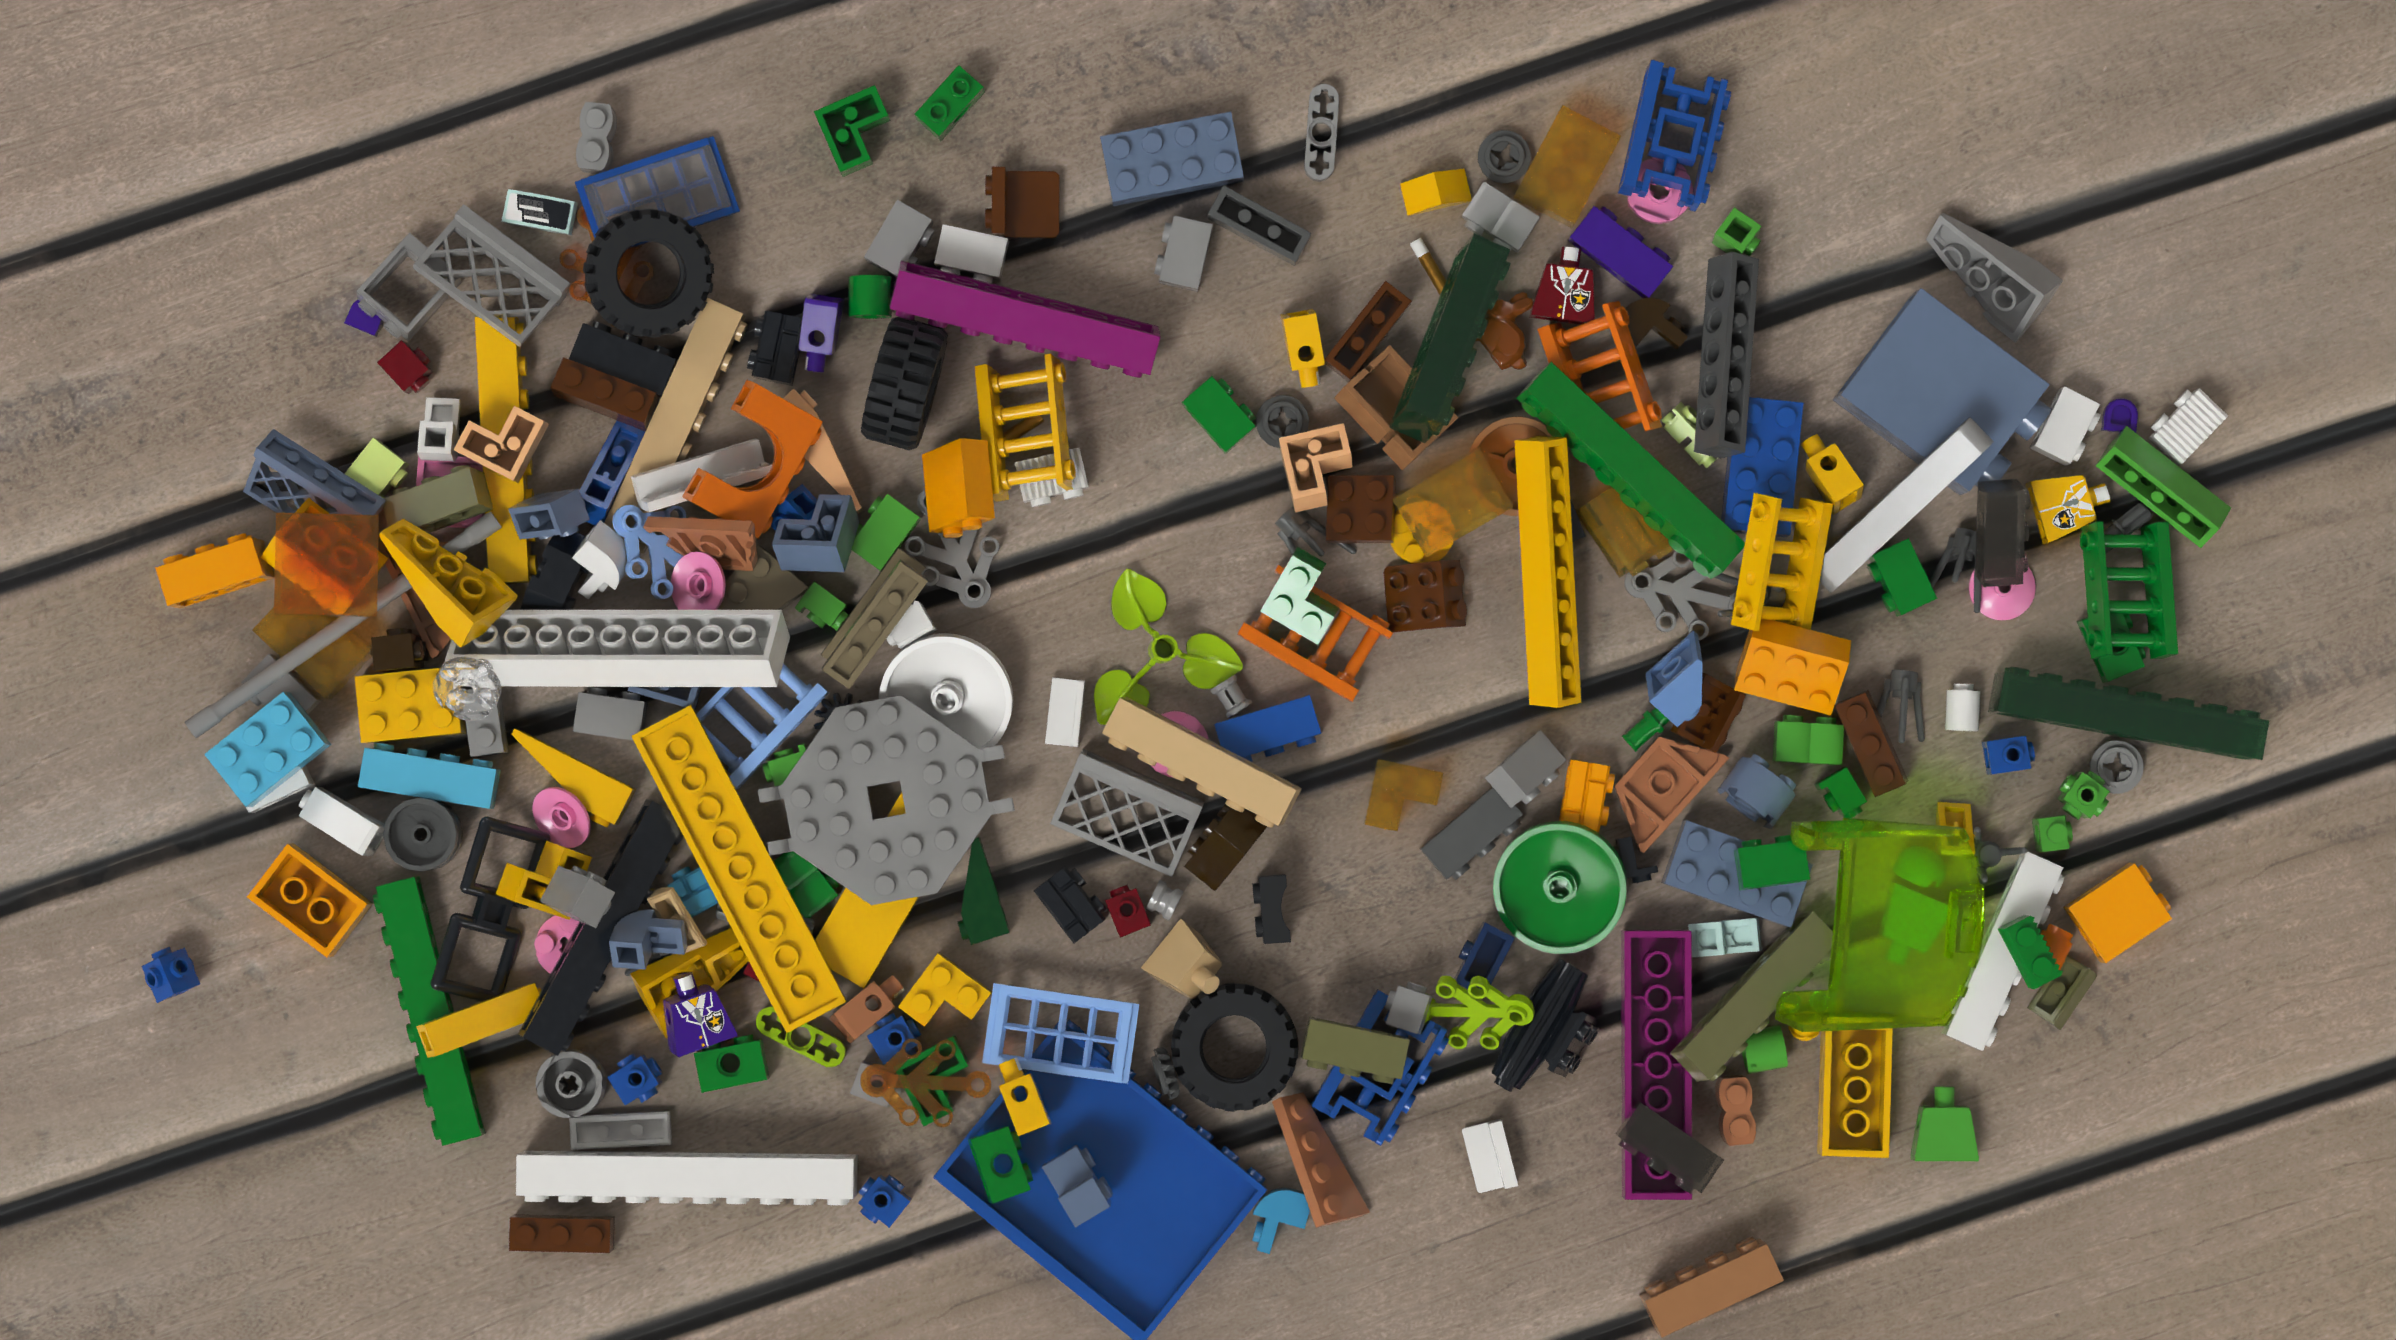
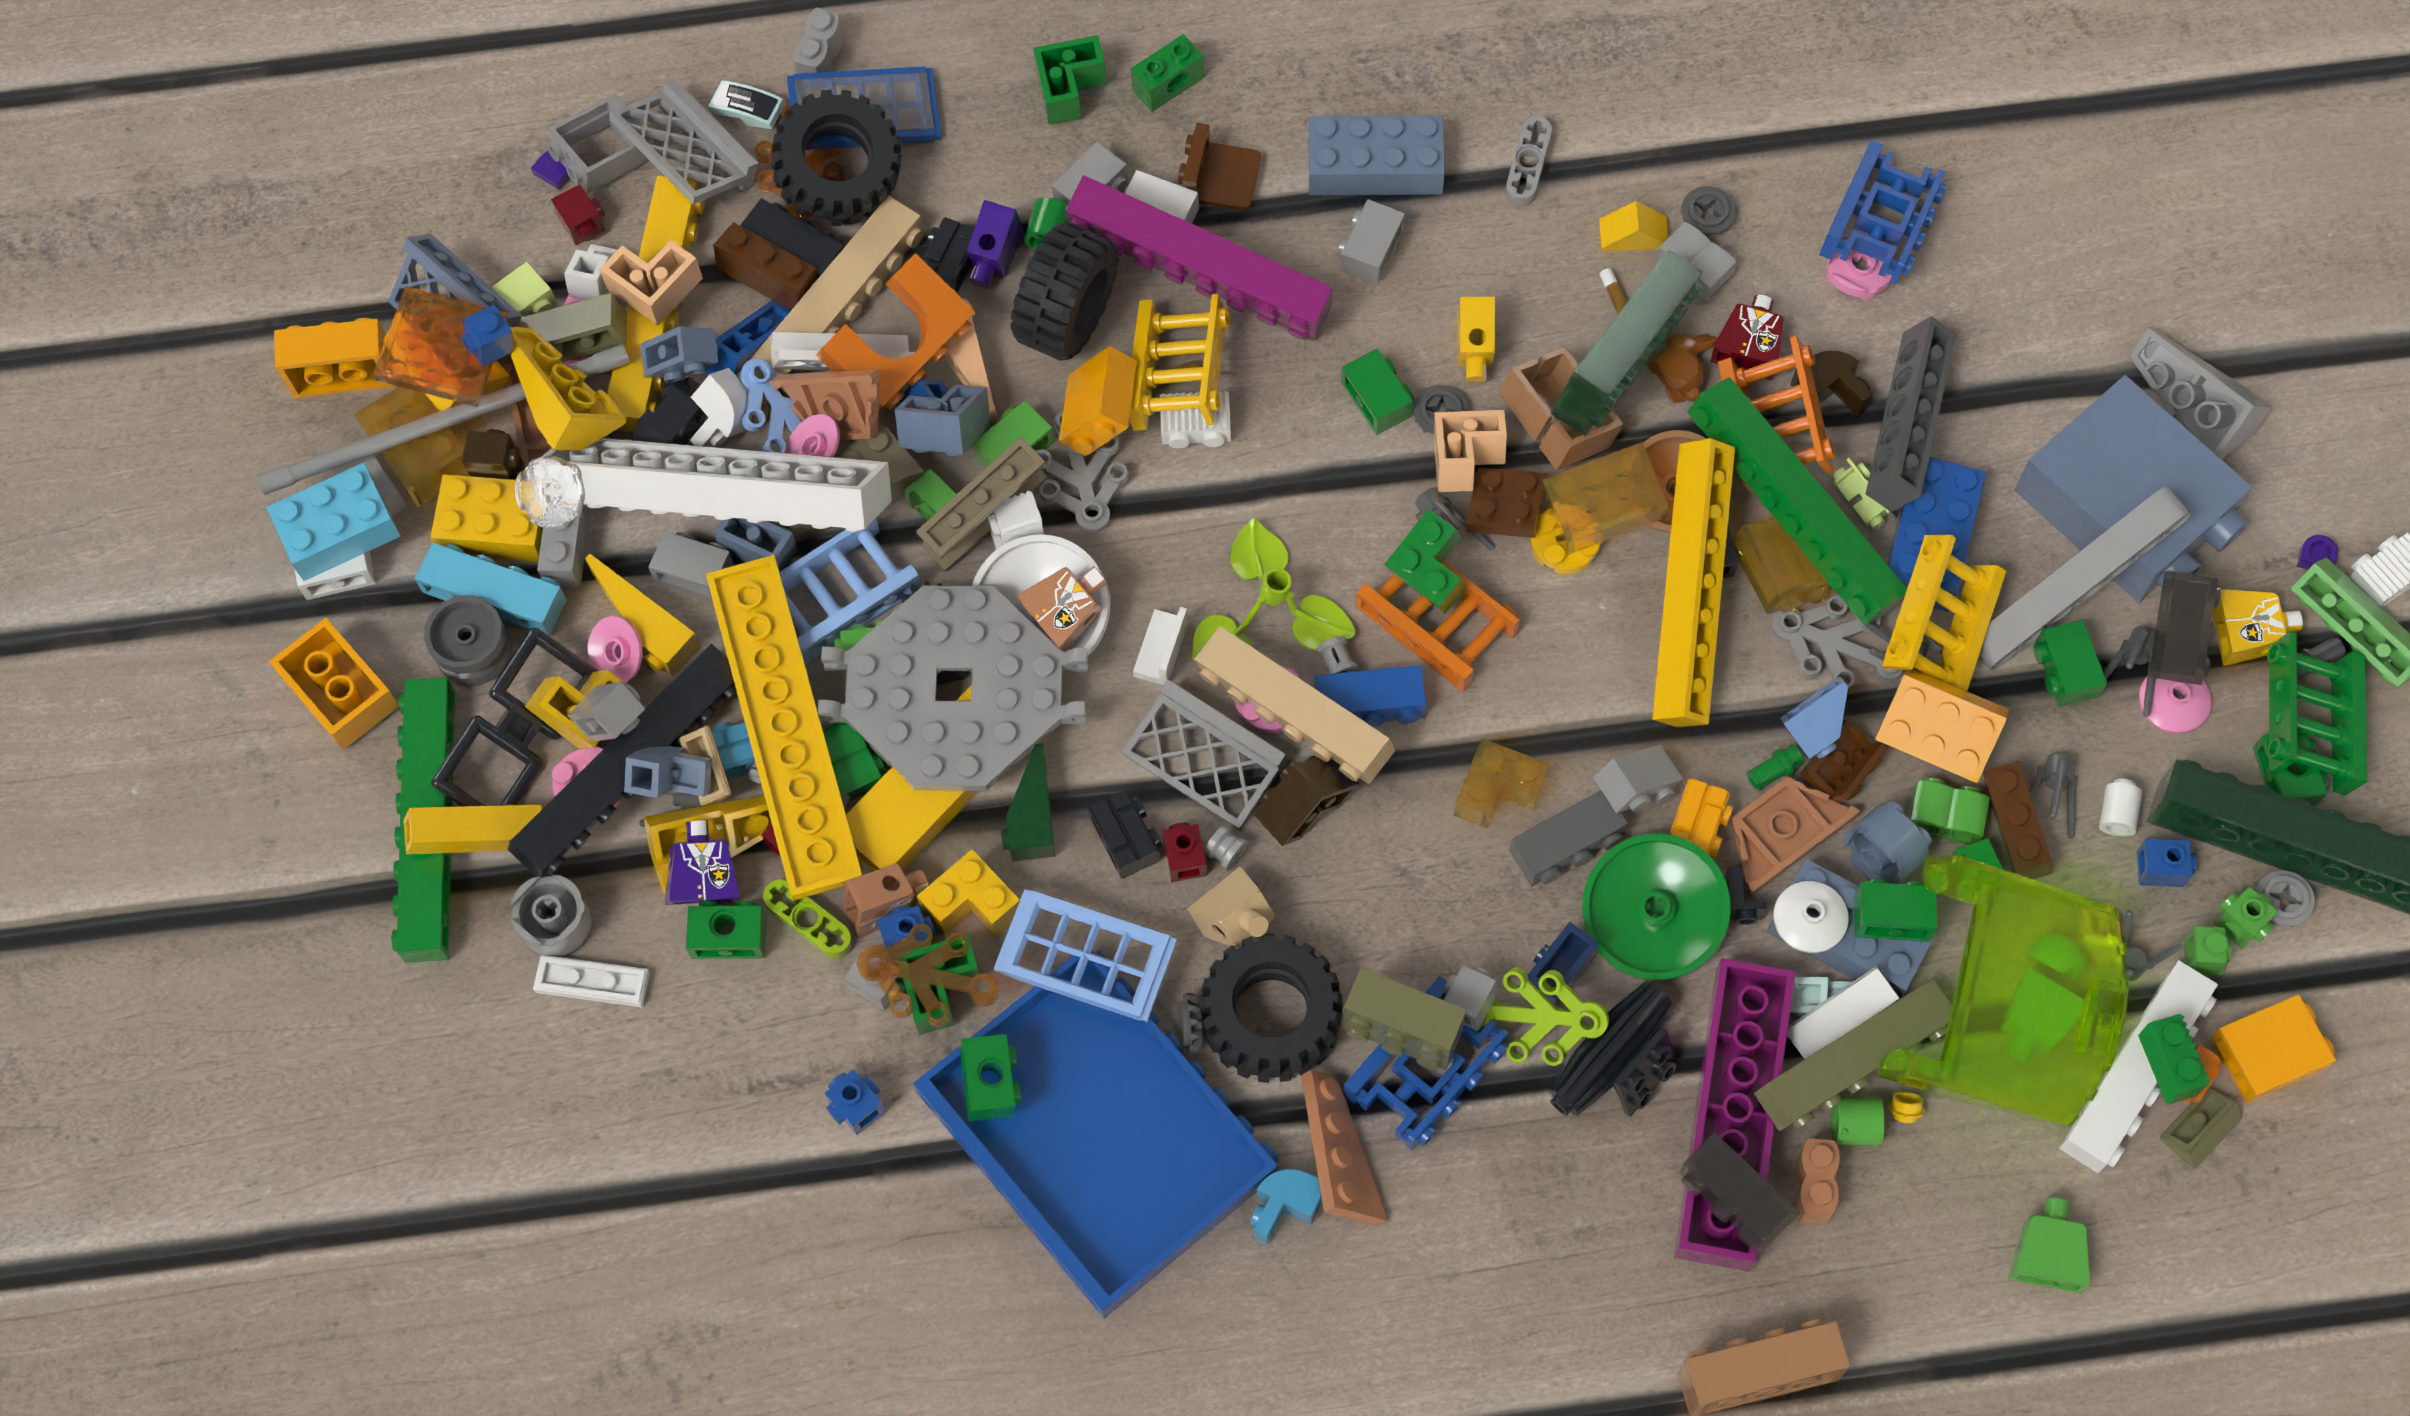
camera: 15 degrees right, 20 degrees down
blue brick [141,947,200,1003] -> none
white slope [299,787,385,856] -> none
reddish brown brick [509,1214,615,1253] -> none
white brick [516,1151,858,1205] -> none
blue brick [607,1053,663,1105] -> none
yellow torso [999,1057,1052,1136] -> none
sand blue brick [1042,1145,1113,1228] -> none
dark grey brick [1207,185,1311,266] -> none
black brick [1252,874,1291,944] -> none
reddish brown brick [1324,281,1412,382] -> none
reddish brown bracket [1383,560,1467,632] -> none
white panel [1462,1119,1518,1193] -> none
clear yellow brick [1513,105,1621,228] -> none
dark purple brick [1568,206,1673,298] -> none
bright green brick [1712,207,1762,256] -> none
yellow torso [1801,434,1864,515] -> none
yellow brick [1817,1020,1893,1158] -> none
white brick [2030,386,2101,466] -> none
none -> blue brick [461,304,513,367]
none -> nougat torso [1016,566,1107,652]
none -> white dish [1773,881,1849,953]
none -> white tile [1787,966,1899,1059]

